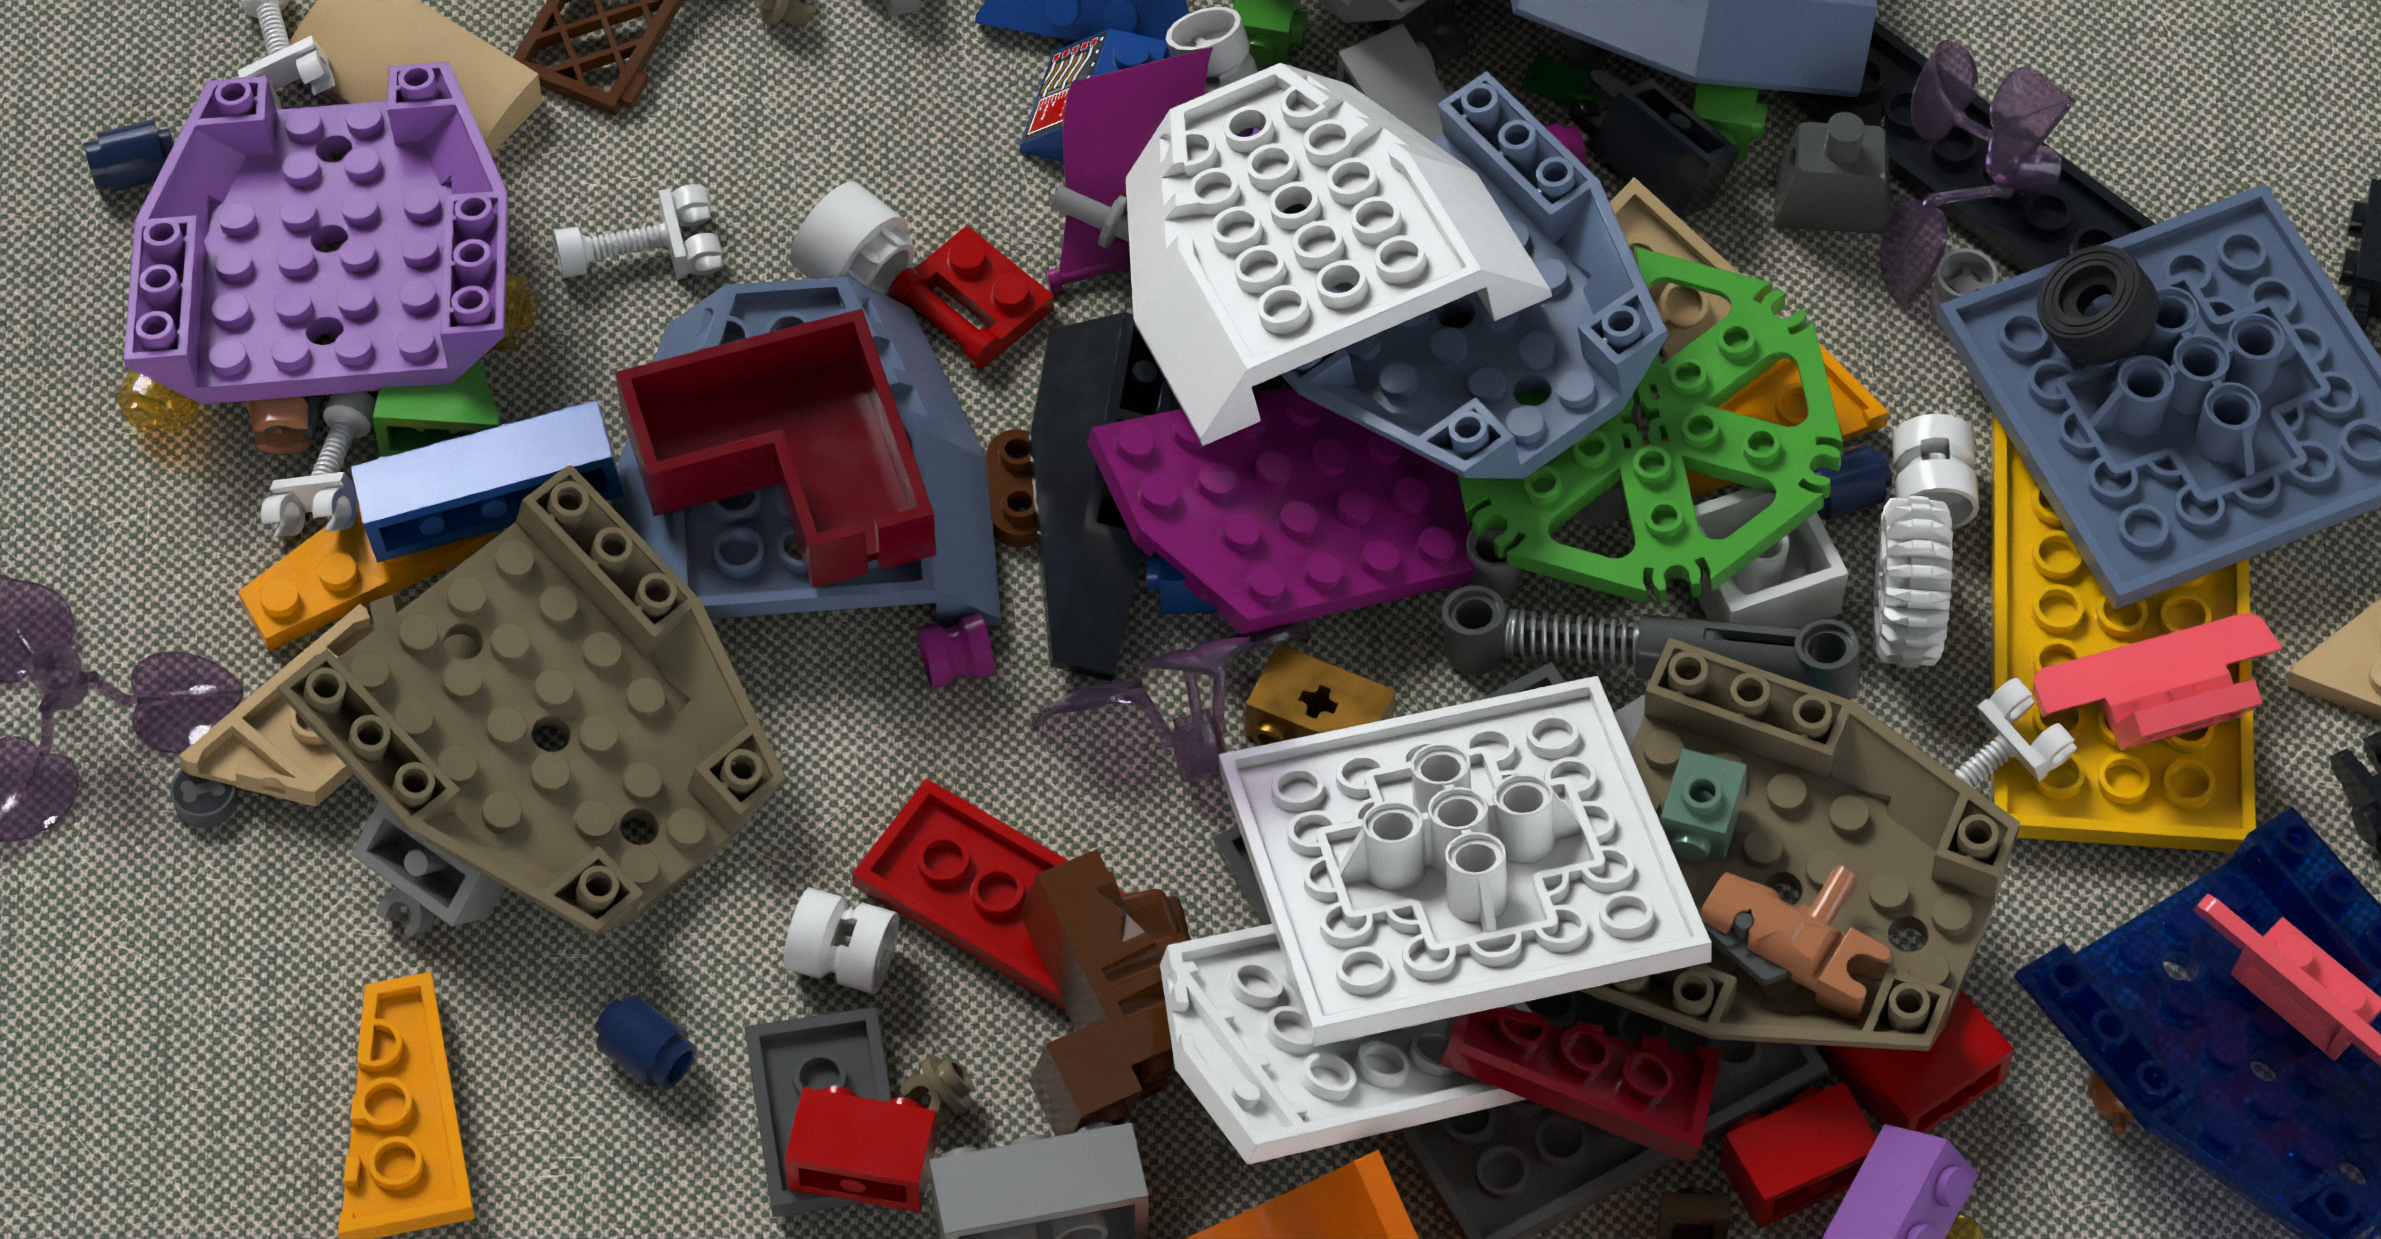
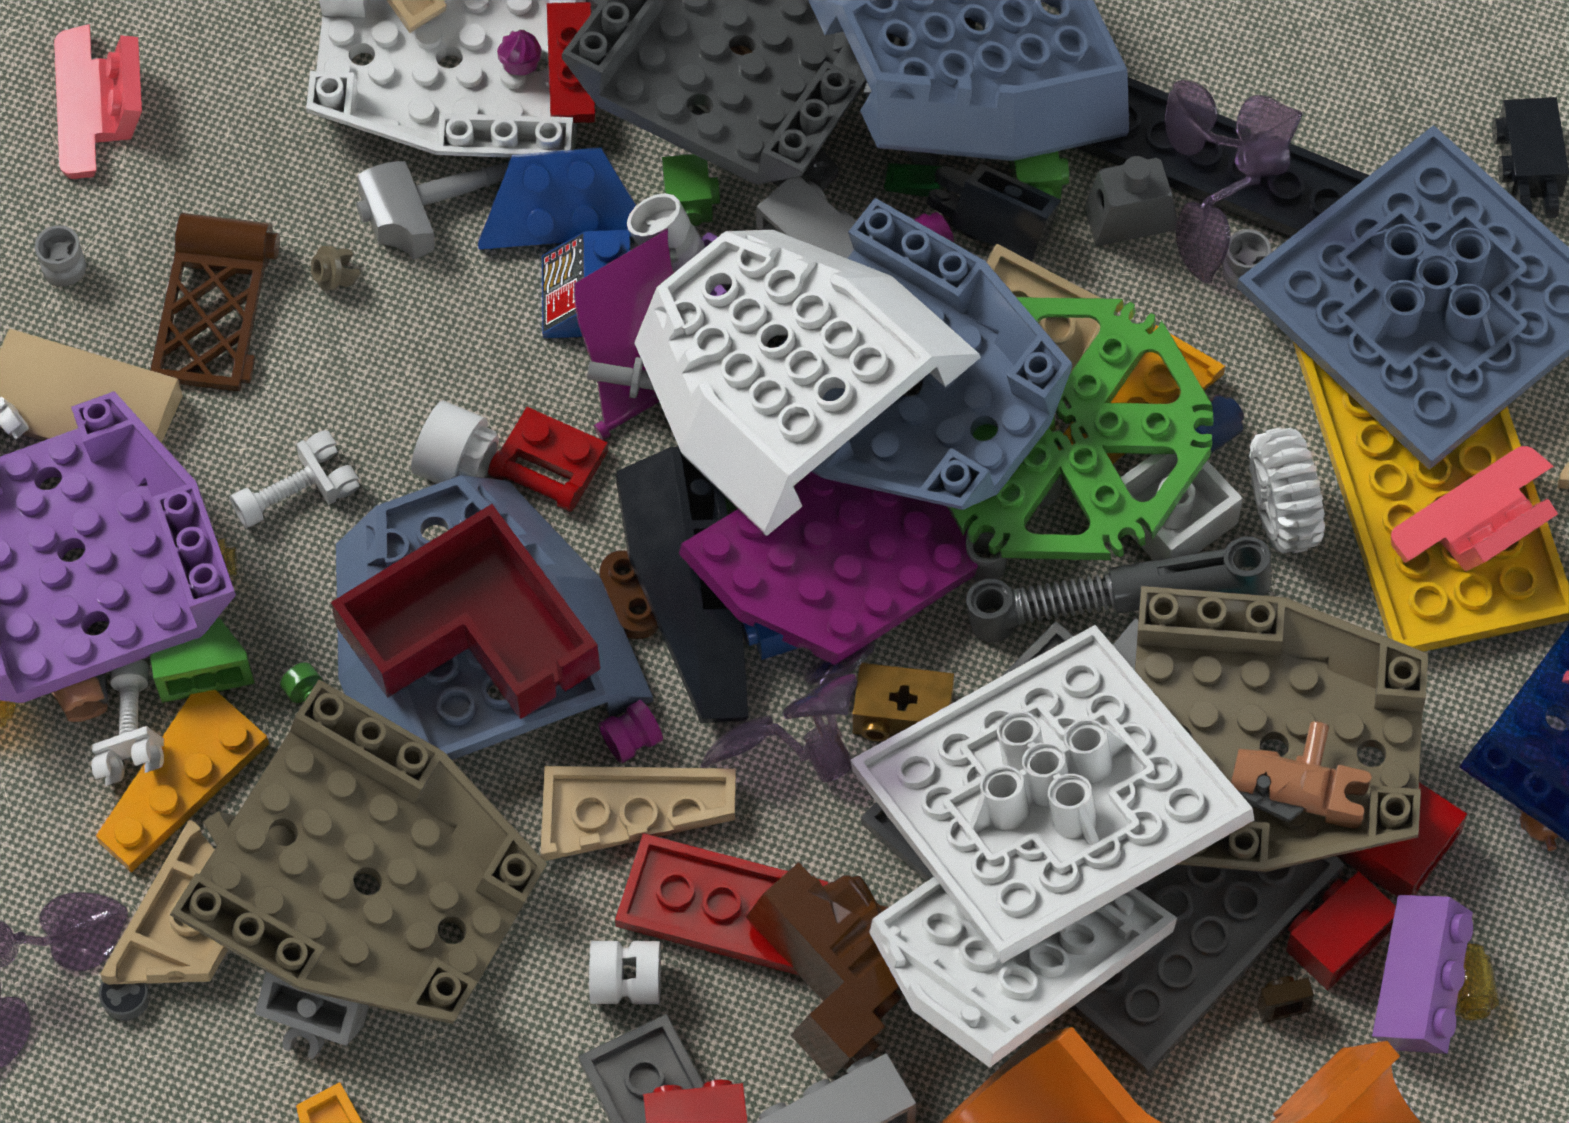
camera: 15 degrees left, 5 degrees up
brick [351,400,624,563] -> none
dark blue brick [595,995,697,1090] -> none
dark tan plate [899,1055,974,1127] -> none
dark red wing [1438,1007,1721,1164] -> none
sand green brick [1660,748,1747,863] -> none
white wheel [1892,414,1980,530] -> none
white bar [1954,677,2077,788] -> none
black tyre [2037,245,2159,365] -> none
none -> tan wing [540,766,736,861]

